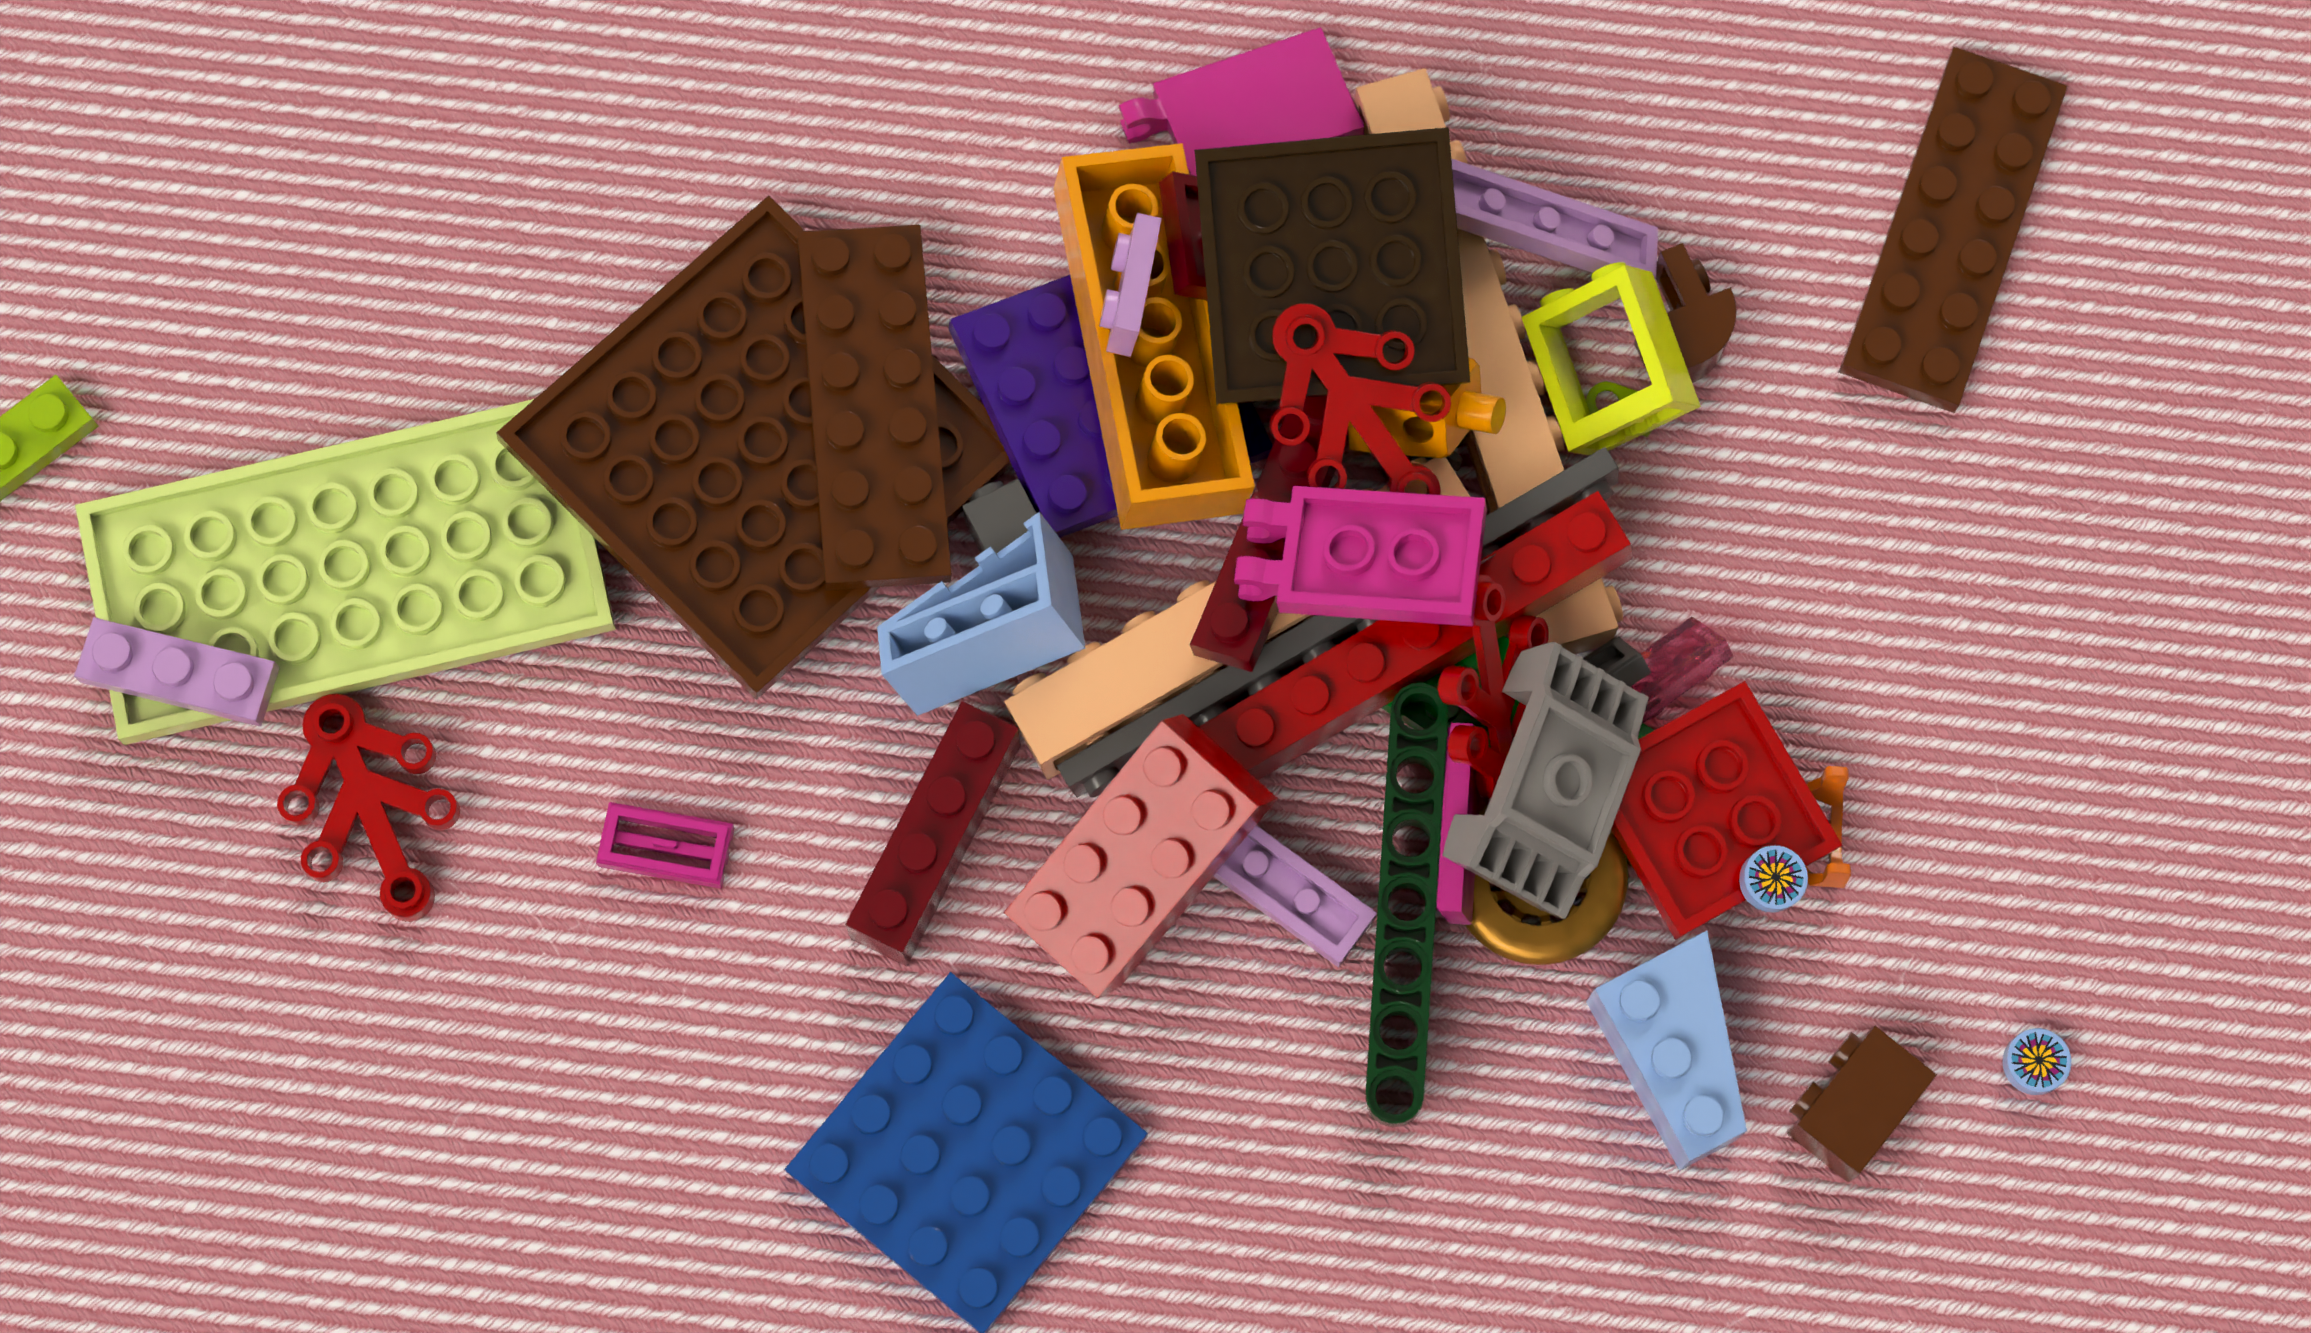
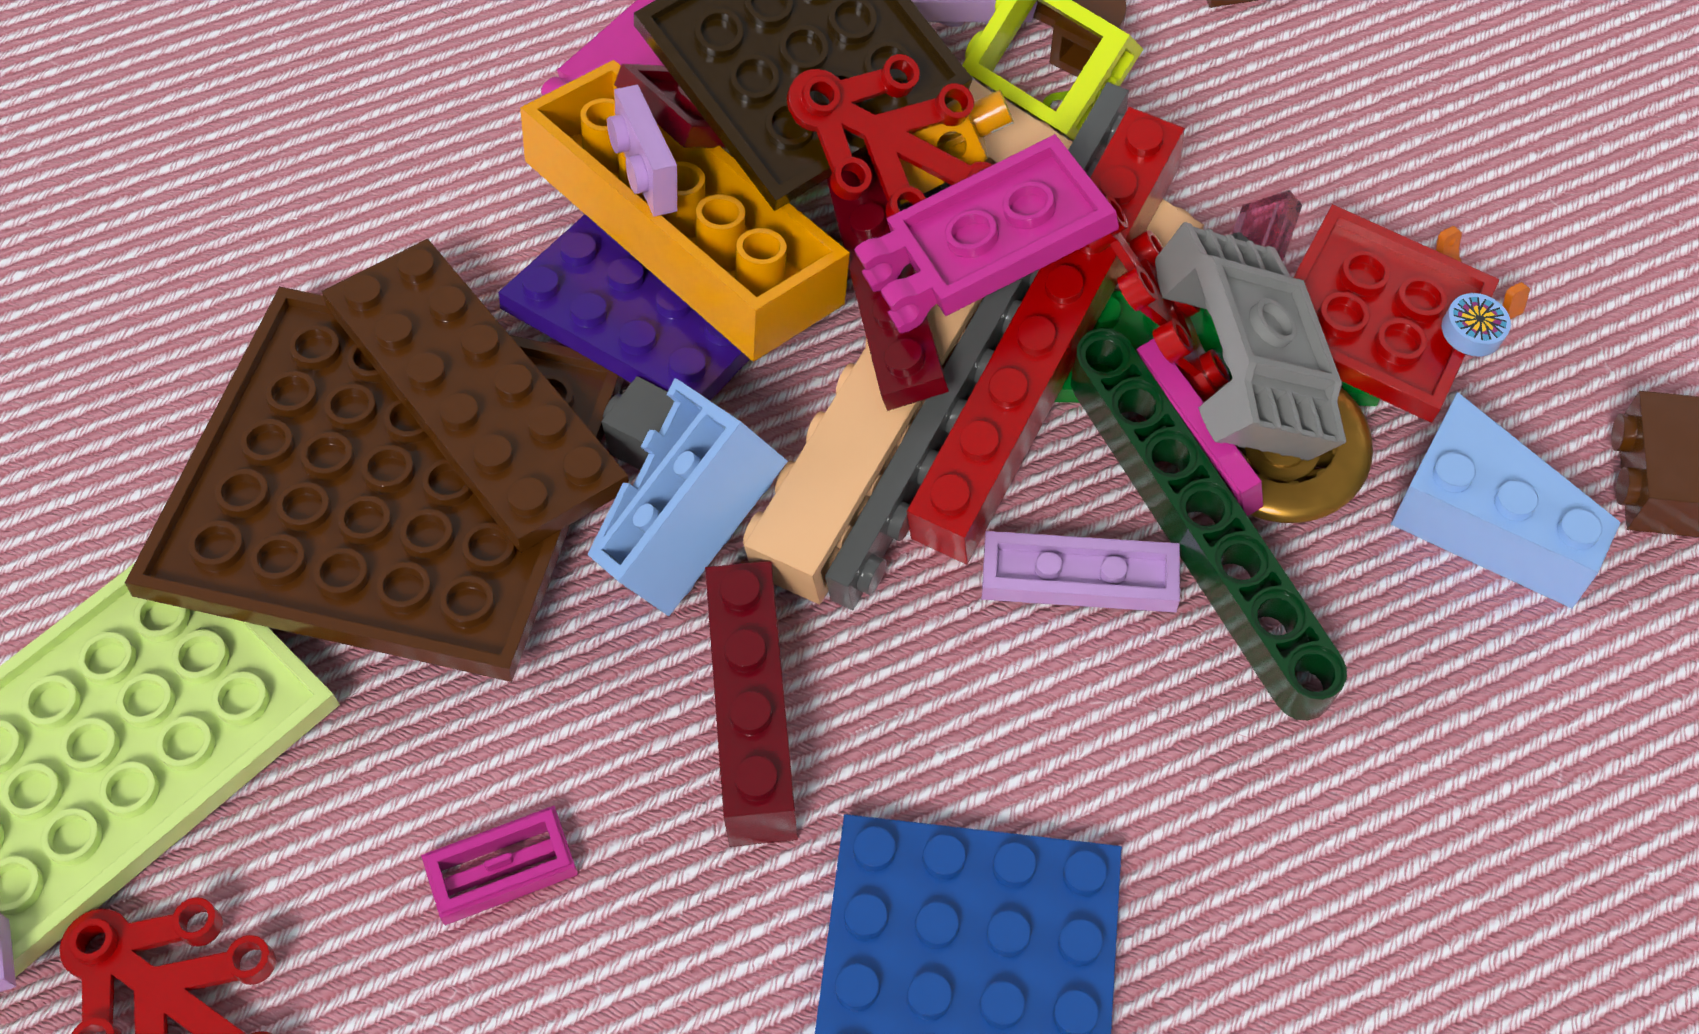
camera: 30 degrees left, 15 degrees down
brick [1003,714,1278,999] -> none

